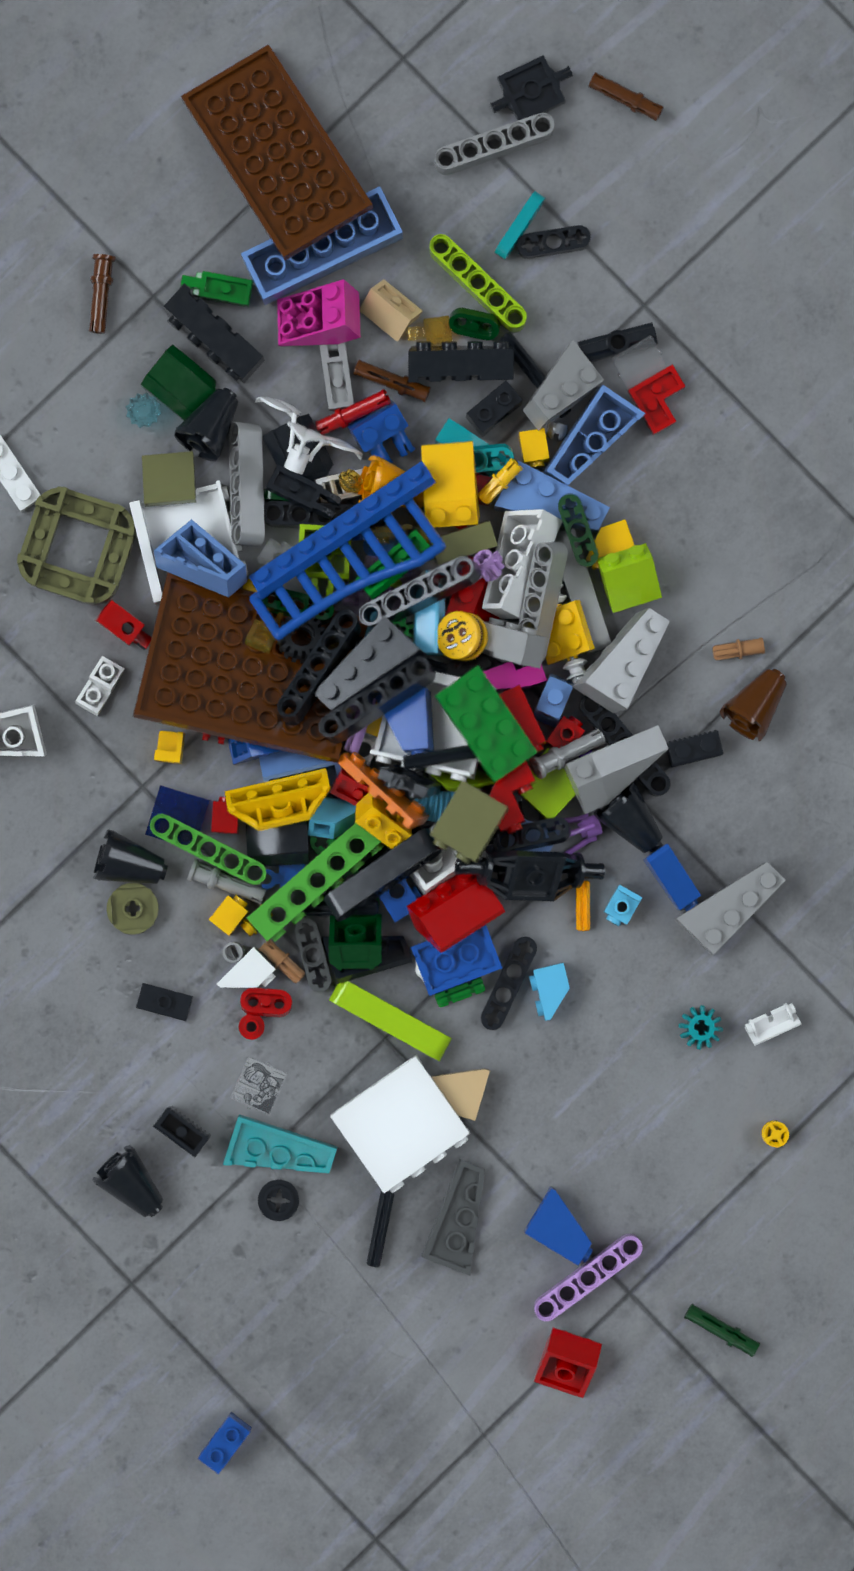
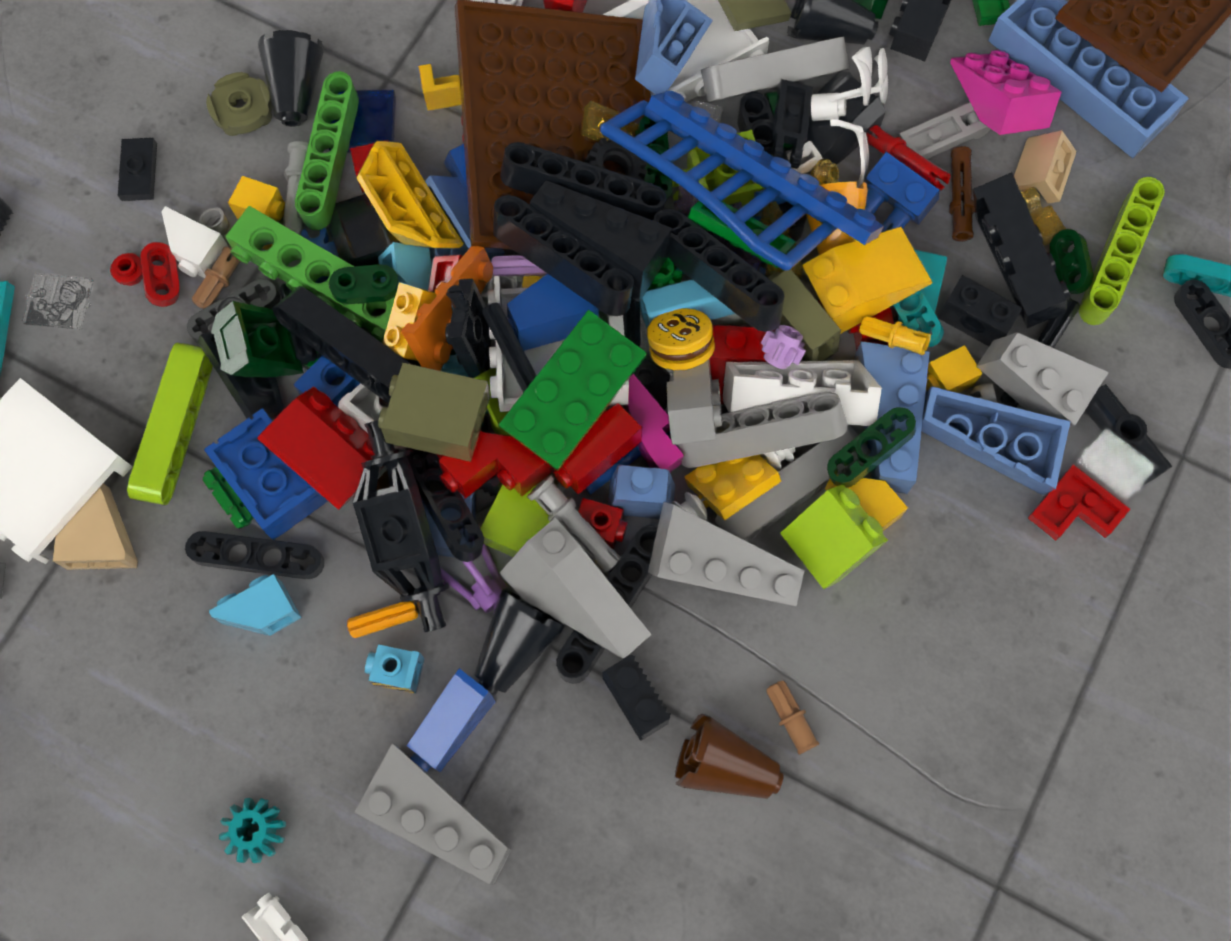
camera: 75 degrees right, 15 degrees down
none -> dark green plate [329,264,399,304]

